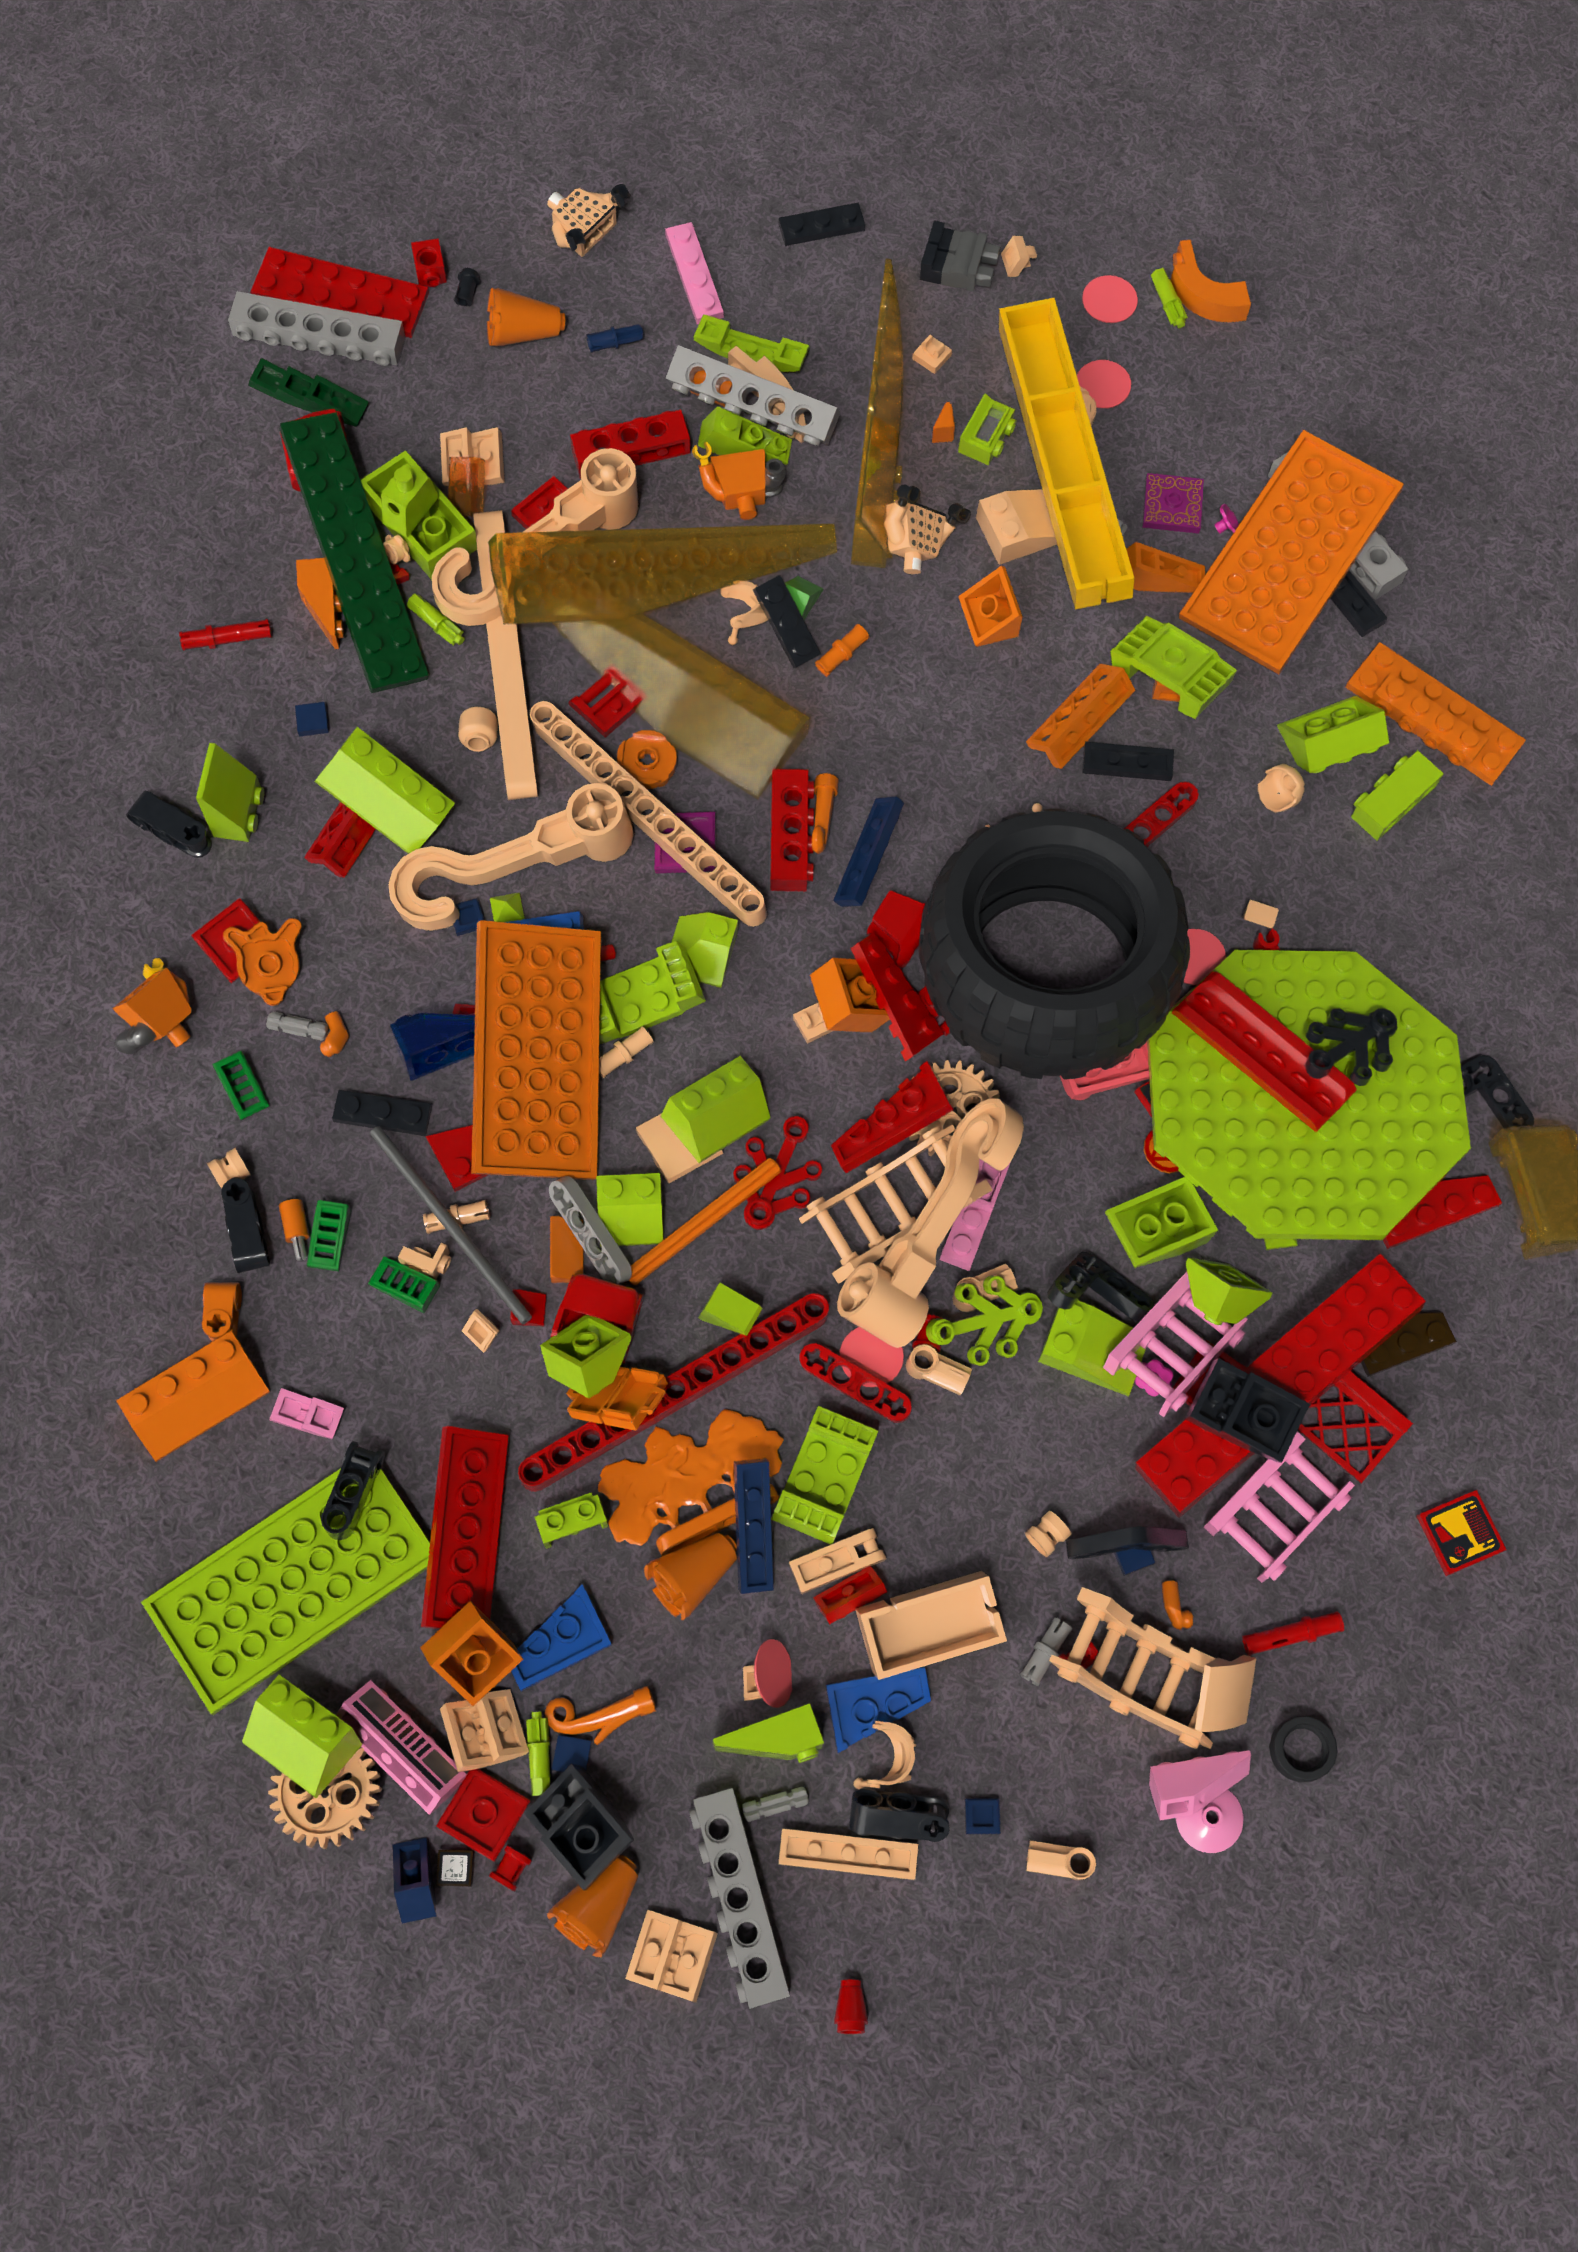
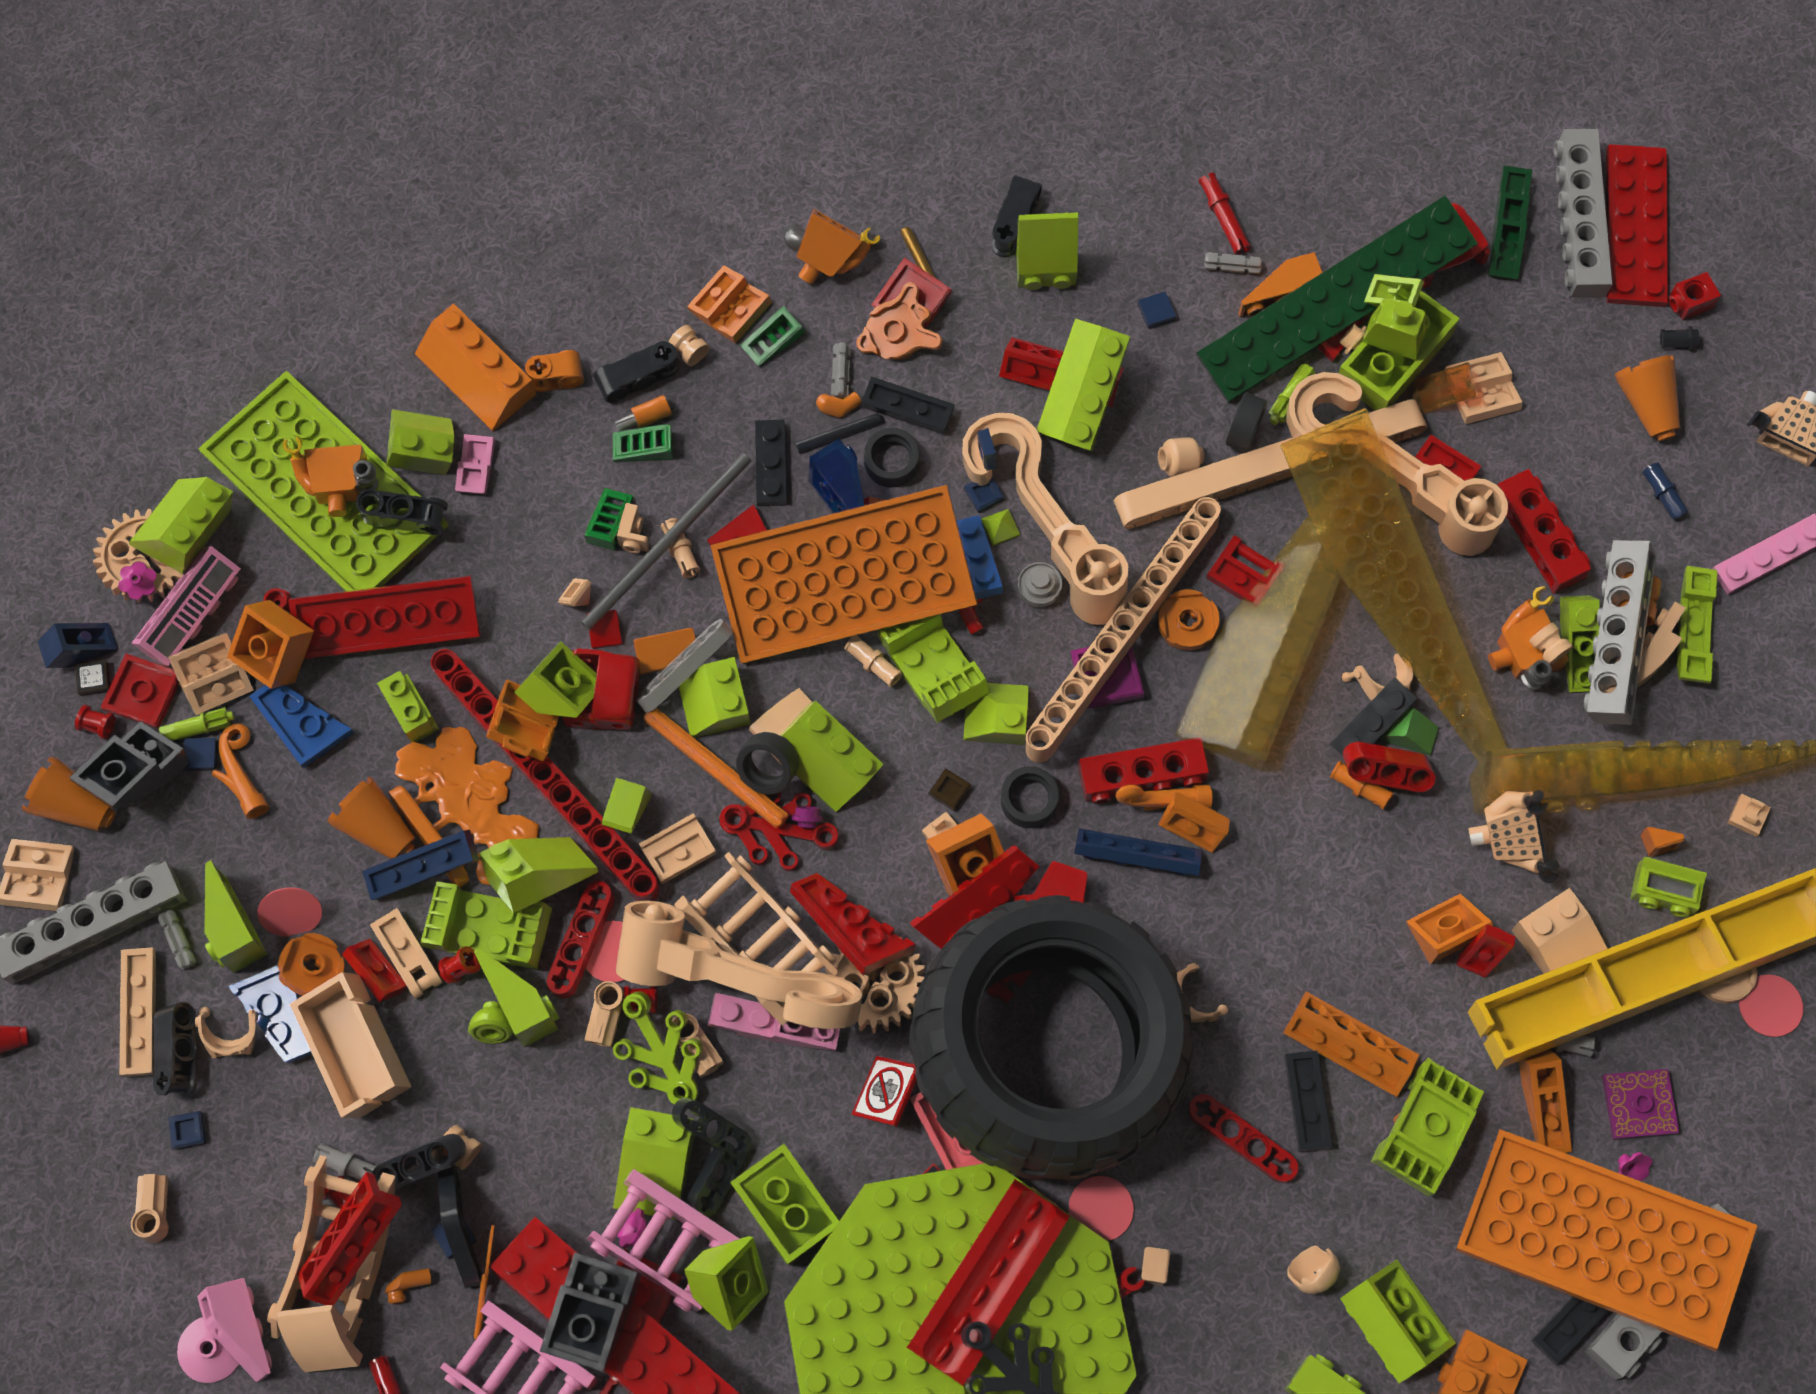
camera: 85 degrees right, 0 degrees up
none -> dark pink plant [118,561,157,600]
none -> red plate [263,588,291,612]
none -> orange plate [278,933,344,996]
none -> orange torso [283,436,378,517]
none -> red fence [298,1172,402,1306]
none -> black beam [372,1133,466,1190]
none -> lime slope [386,409,454,475]
none -> red bush [438,946,481,984]
none -> lime brick [468,1001,513,1044]
none -> lime slope [474,948,560,1047]
none -> orange piece [474,1225,495,1340]
none -> lime slope [479,837,598,913]
none -> light nougat plate [639,813,716,884]
none -> orange slope [687,265,772,344]
none -> black tyre [736,732,799,795]
none -> magenta plate [792,806,823,828]
none -> black bar [795,413,882,454]
none -> piece [851,1056,916,1127]
none -> black plate [861,376,955,434]
none -> black tyre [864,428,920,487]
none -> pearl gold bar [900,227,936,278]
none -> dark brown tile [928,768,971,811]
none -> dark blue tile [977,428,997,471]
none -> black tyre [1001,766,1059,828]
none -> light grey plate [1017,562,1062,607]
none -> orange slope [1158,792,1230,853]
none -> light grey axle [1204,252,1262,274]
none -> black tyre [1225,393,1267,453]
none -> red beam [1343,742,1436,792]
none -> lime slope [1364,274,1424,307]
none -> red plate [1457,924,1516,978]
none -> light nougat wheel [1529,622,1573,665]

